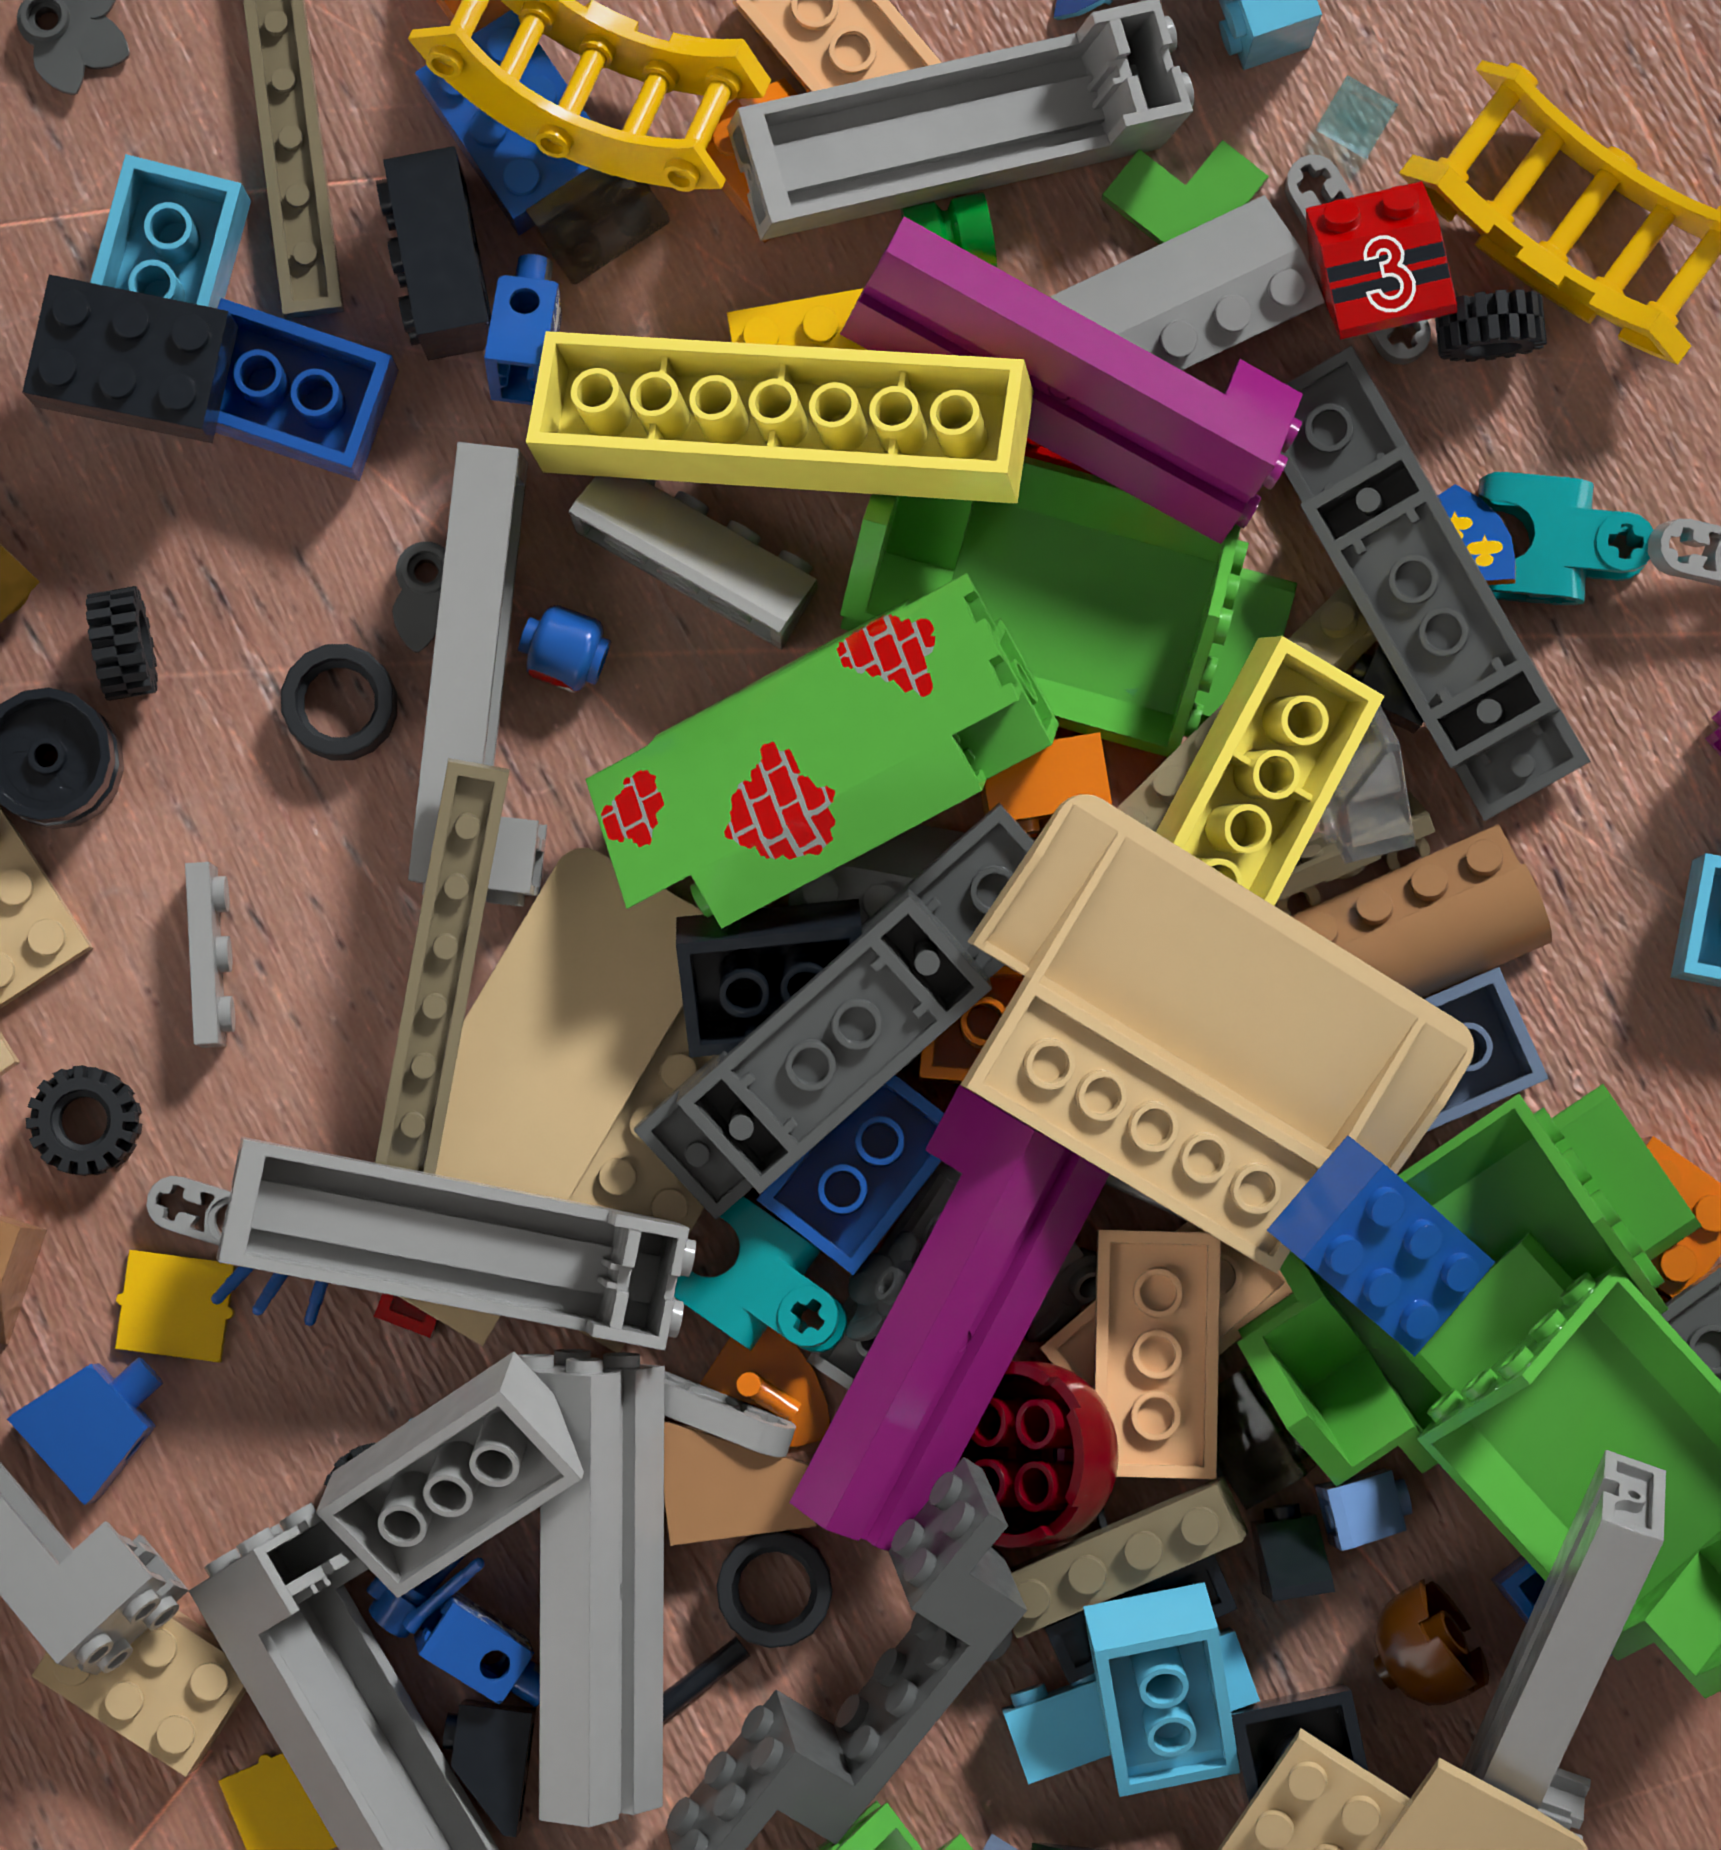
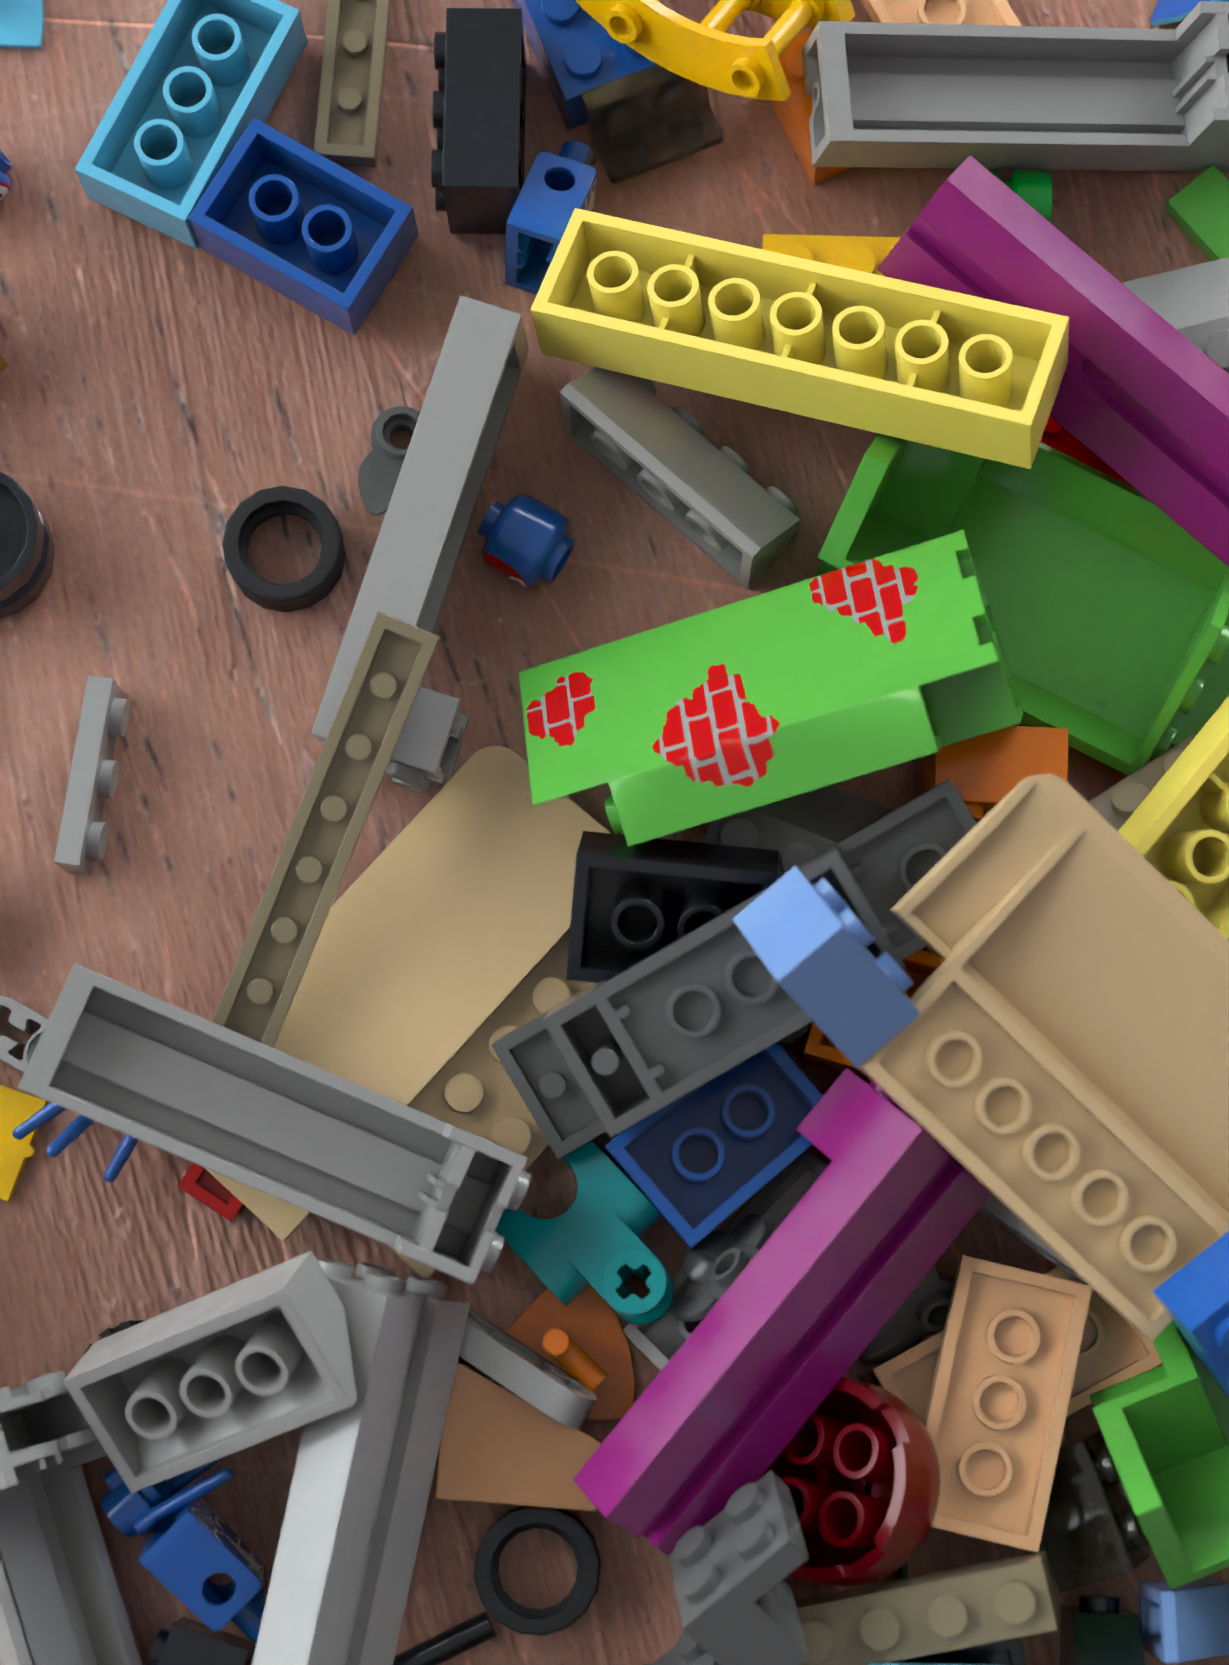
camera: 15 degrees right, 5 degrees down
black brick [22,274,238,444] -> none
black tyre [86,586,158,701] -> none
none -> medium blue brick [732,866,921,1068]

